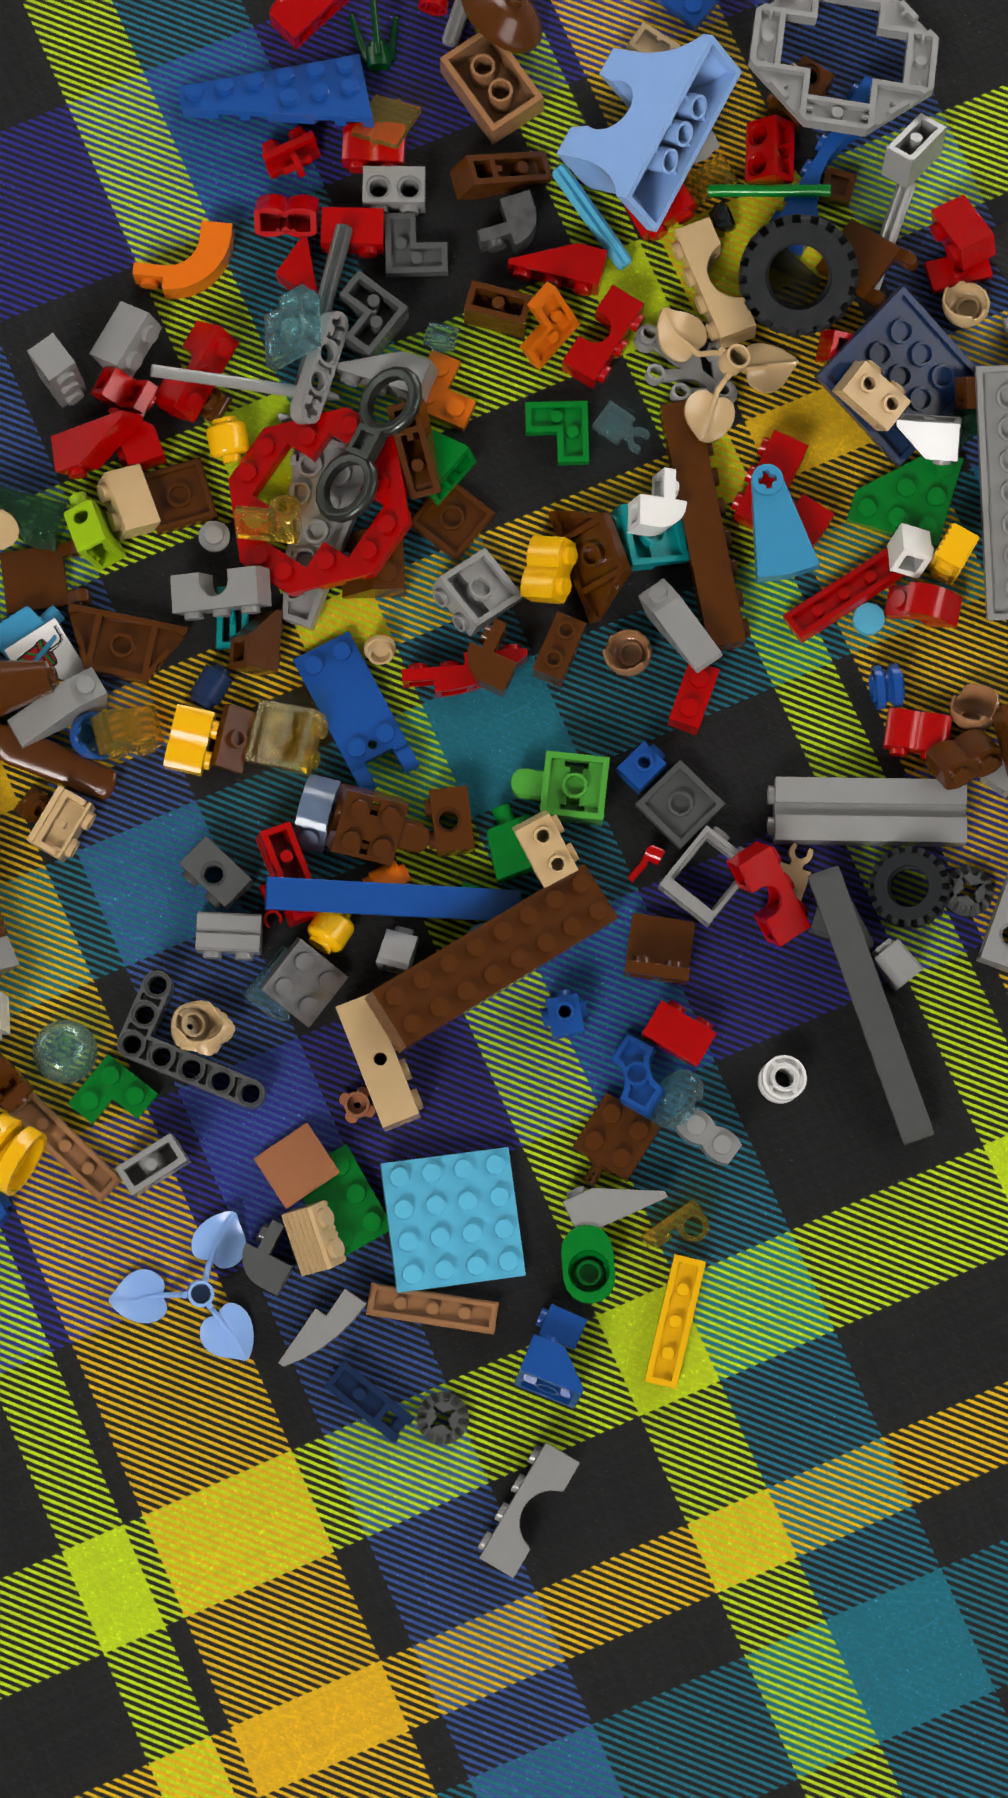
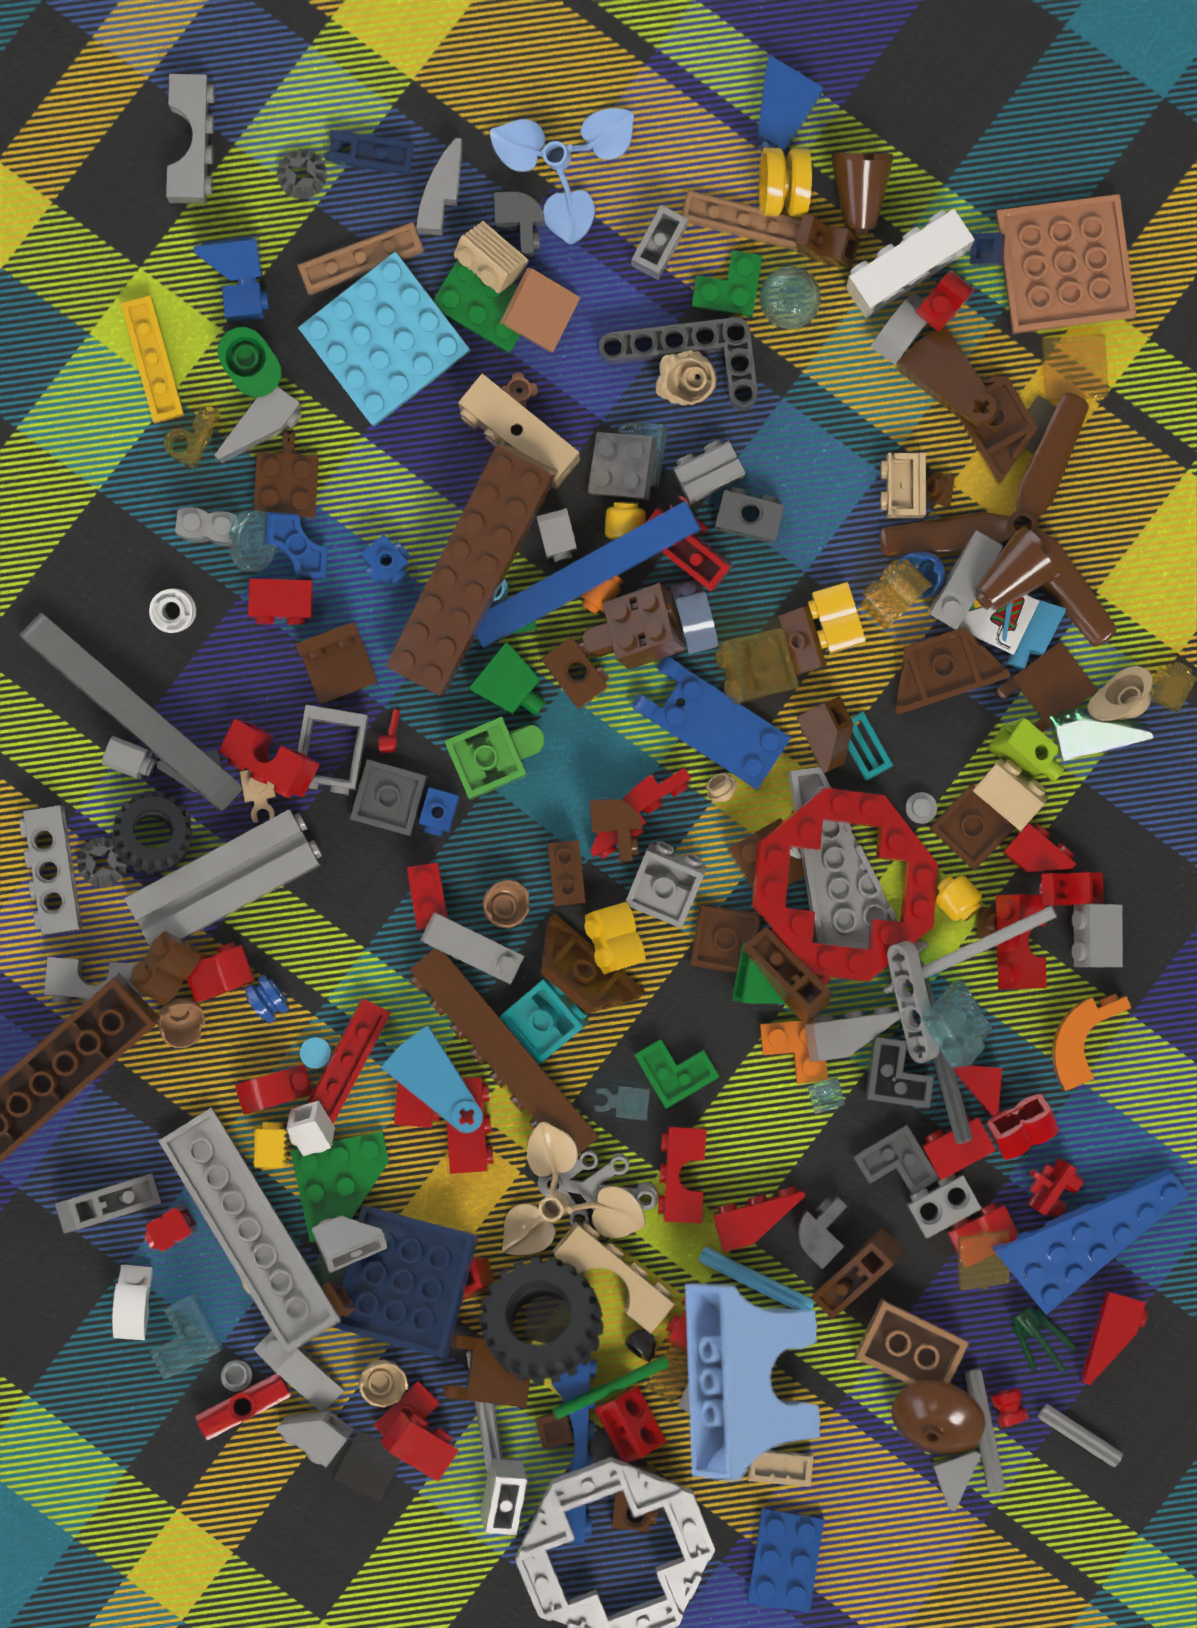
camera: 150 degrees right, 5 degrees up
light grey brick [27,333,87,408] -> none
red slope [51,410,143,479] -> none
light grey arch [170,565,272,621] -> none
dark blue brick [189,663,233,711] -> none
clear yellow plate [234,495,302,544] -> none
pearl dark grey bar [316,366,422,523] -> none
reddish brown brick [464,280,533,338] -> none
tan brick [512,810,579,888] -> none
orange plate [519,282,580,369] -> none
white brick [627,467,687,536] -> none
tan brick [832,360,911,431] -> none

